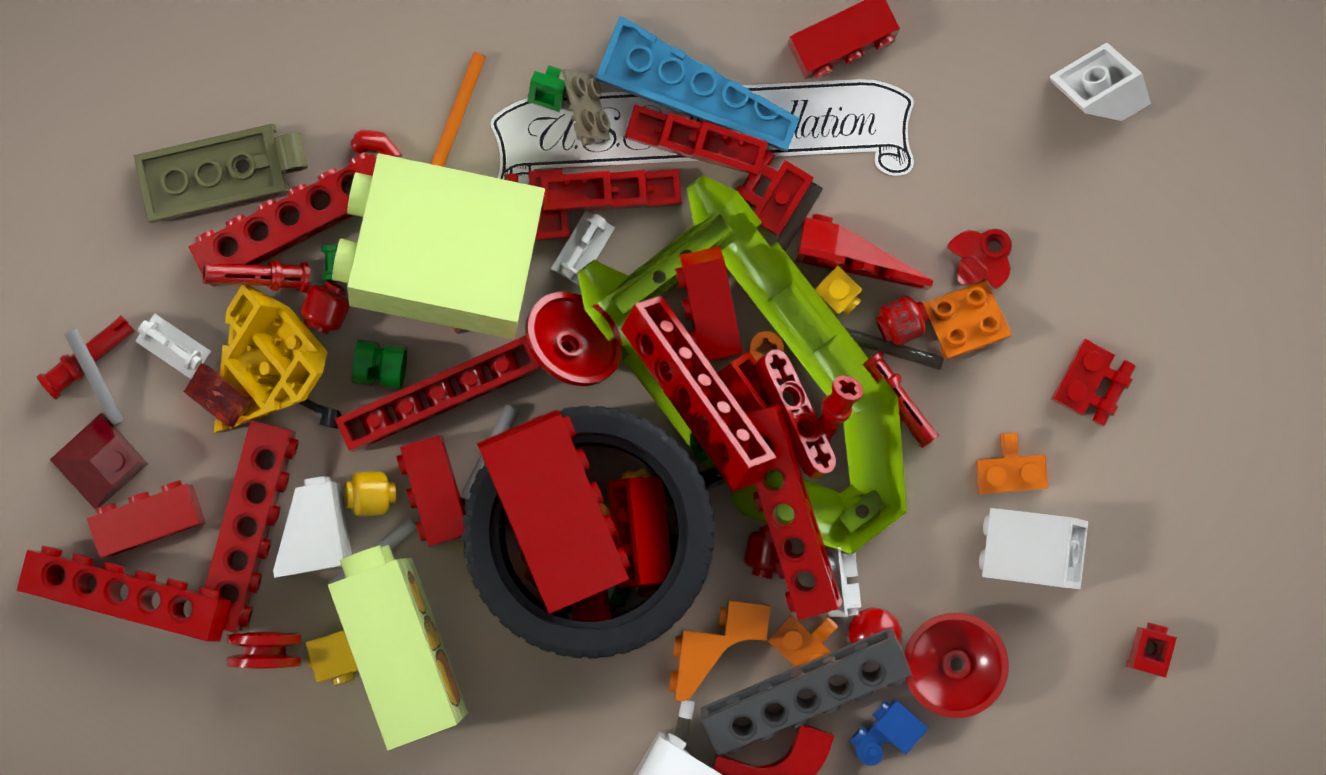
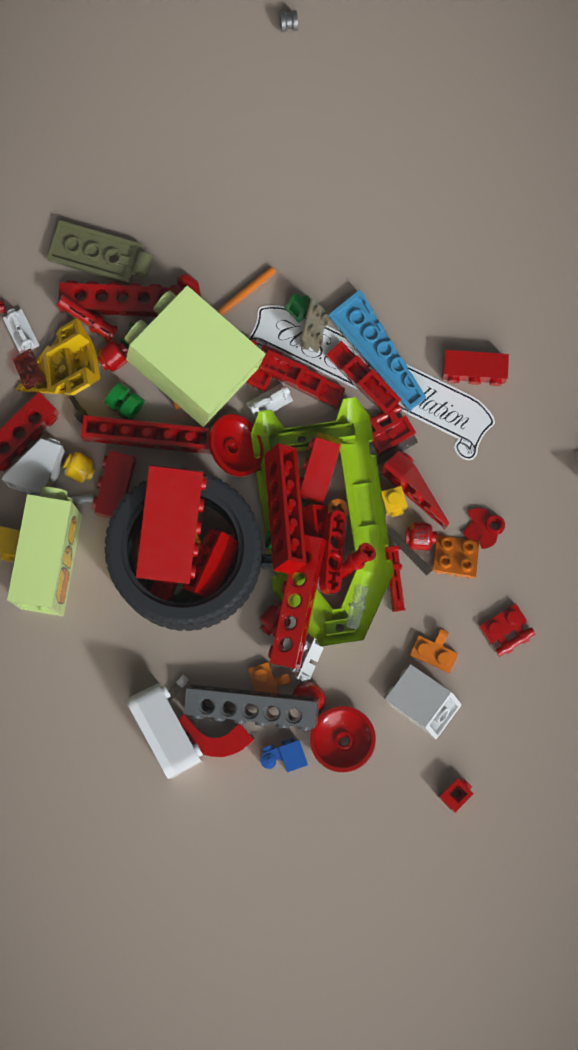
camera: 30 degrees right, 5 degrees down
orange arch [669,600,771,701] -> none
none -> clear axle [346,584,369,629]

